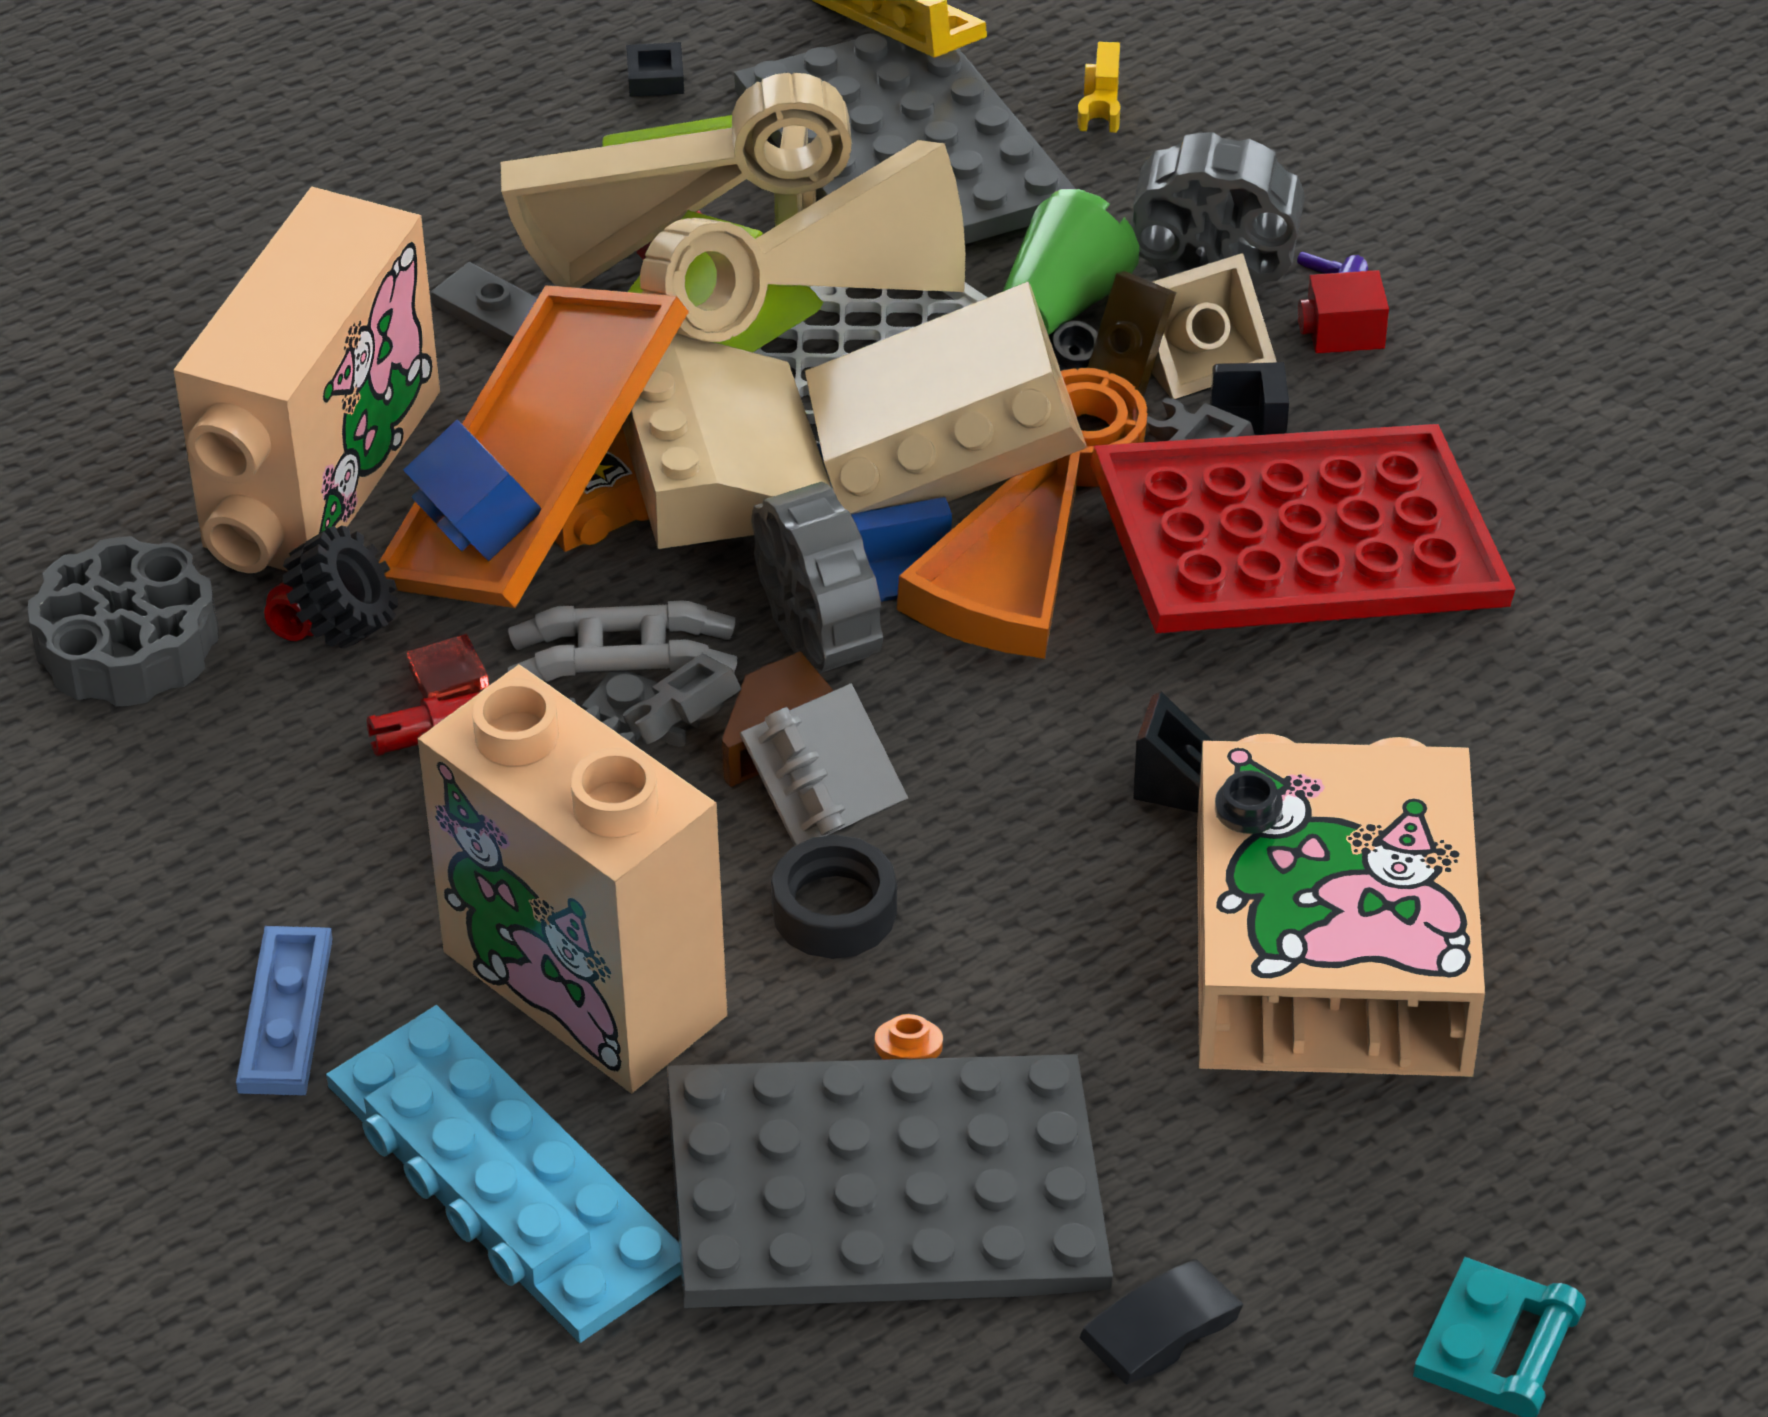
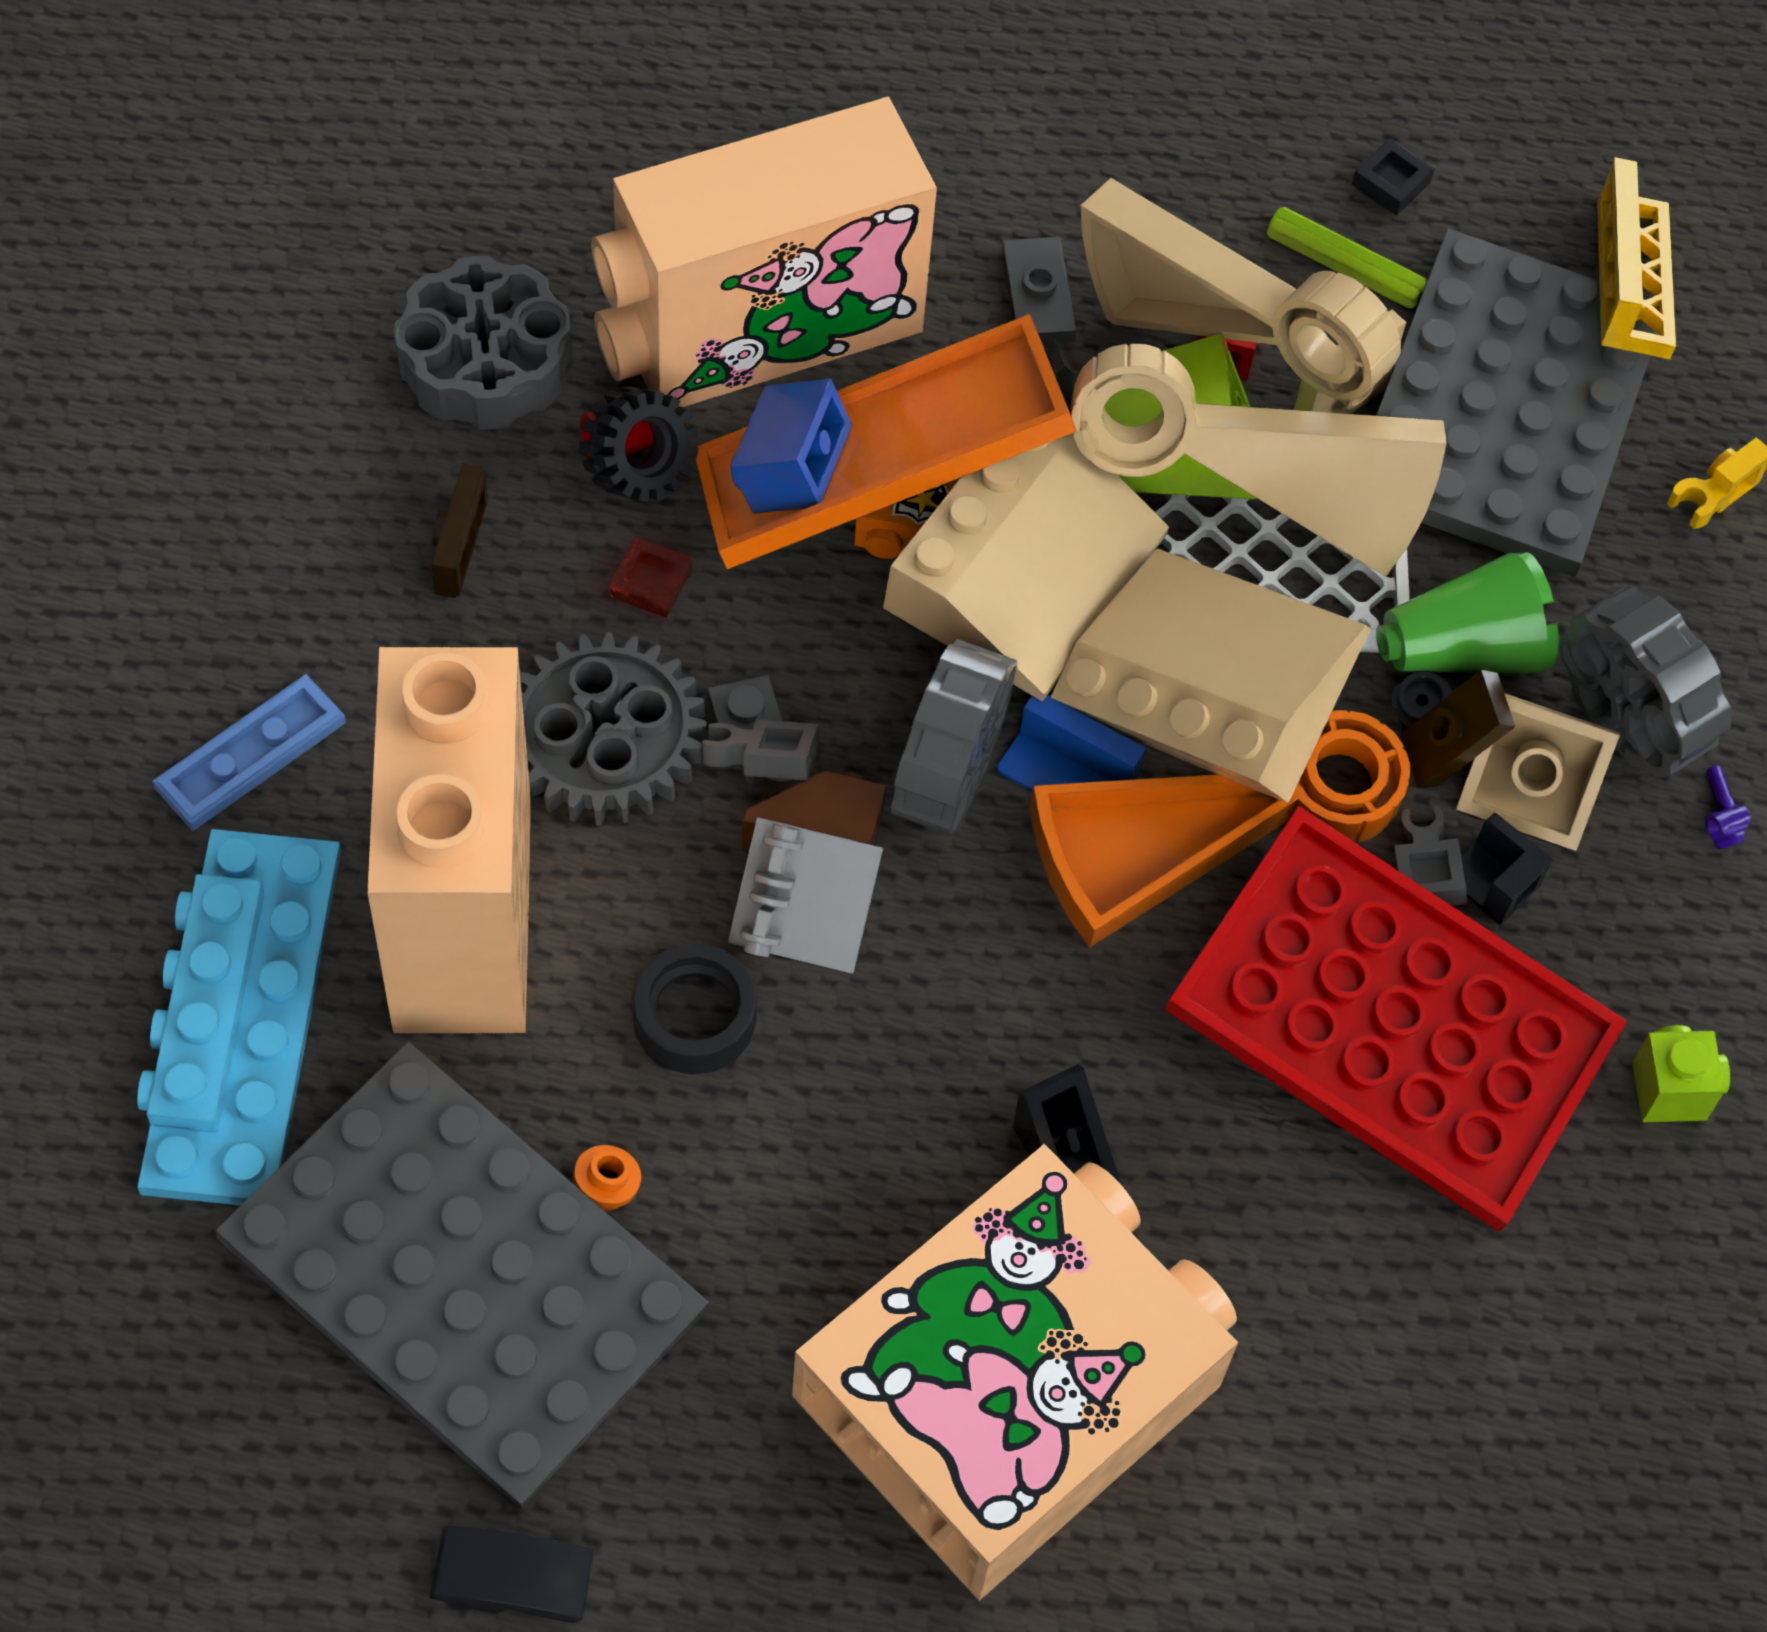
camera: 40 degrees right, 15 degrees up
red pin [366,692,480,756] -> none
light grey piece [508,600,737,682] -> none
black plate [1215,770,1283,834] -> none
red brick [1298,270,1389,353] -> none
none -> dark brown plate [431,463,488,598]
none -> lime brick [1632,1025,1730,1122]

